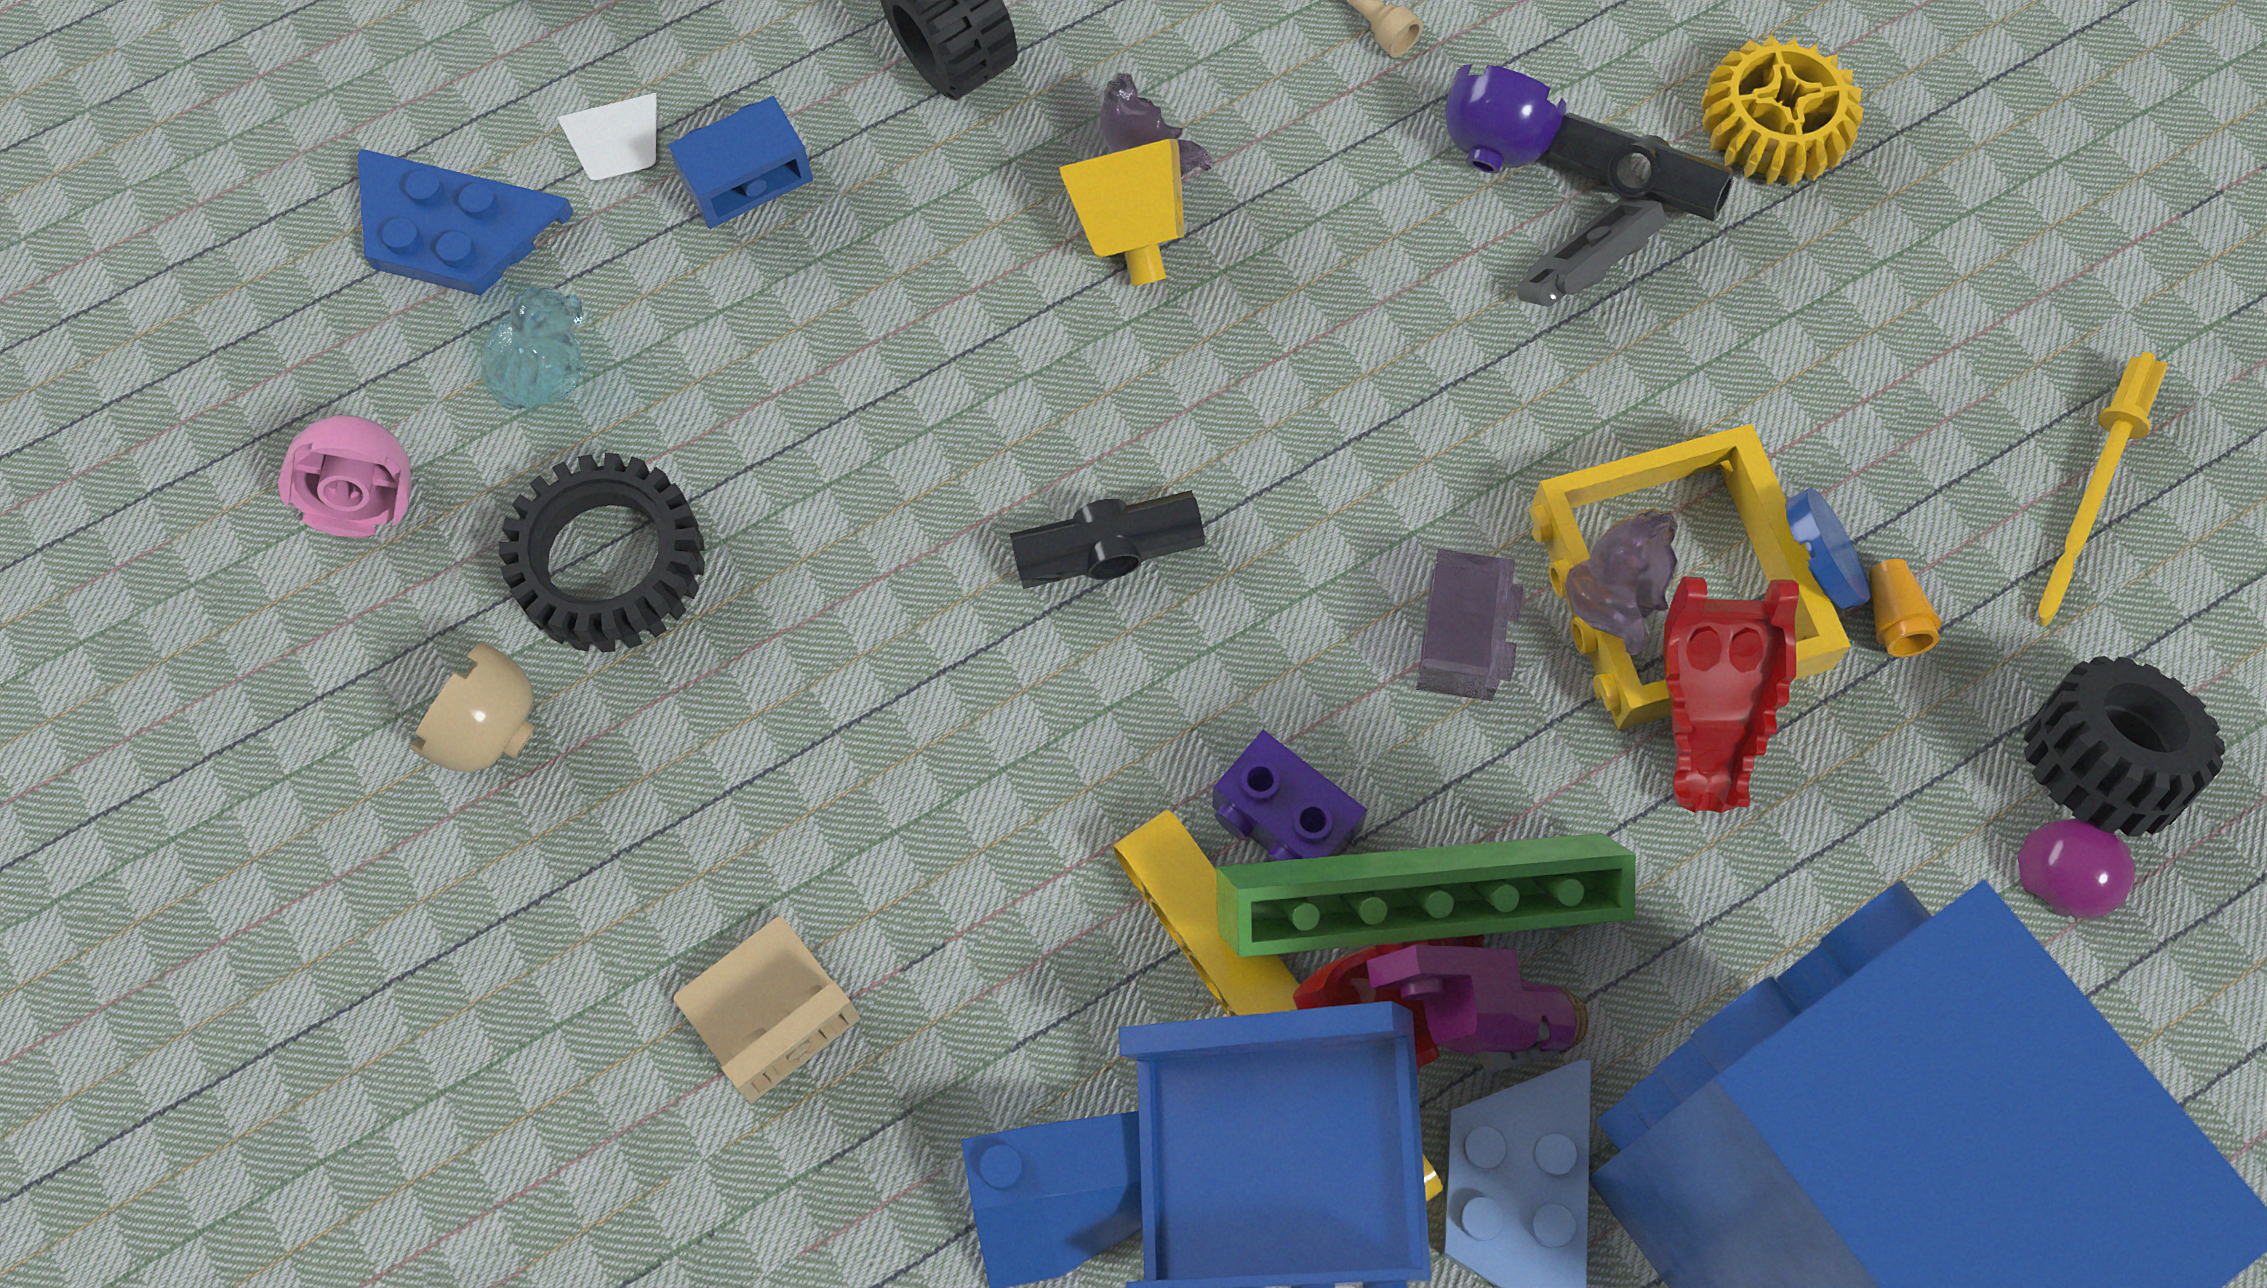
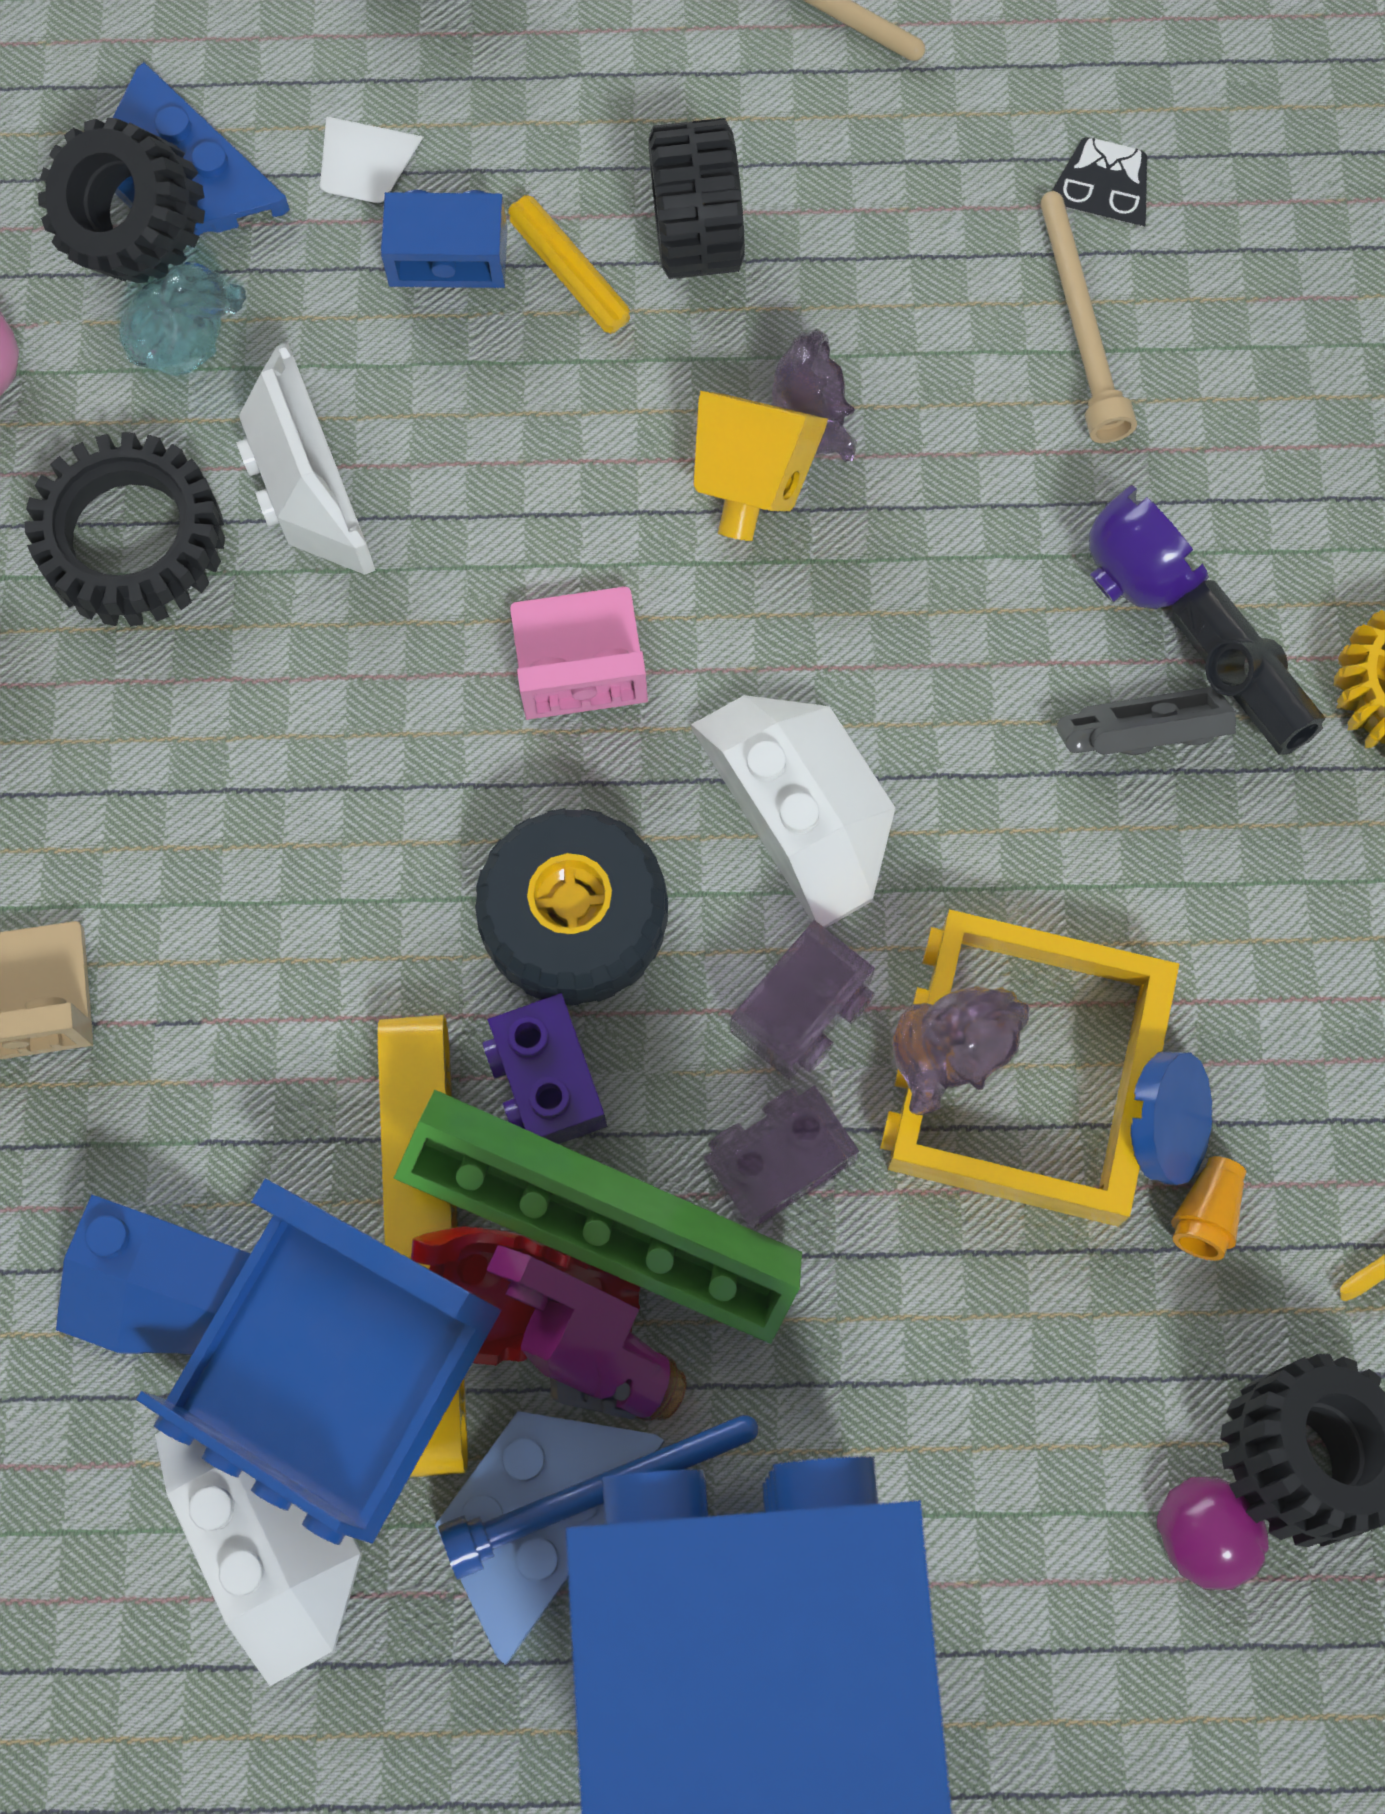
camera: 30 degrees right, 5 degrees up
black piece [1010,490,1205,589] -> none
red animal [1663,576,1799,813] -> none
none -> black tyre [38,117,205,283]
none -> white wedge [236,342,376,575]
none -> blue piece [438,1415,758,1580]
none -> black wheel [475,808,668,1005]
none -> yellow axle [508,195,630,334]
none -> bright pink bracket [510,587,648,720]
none -> white wedge [691,695,895,932]
none -> clear purple brick [704,1085,859,1230]

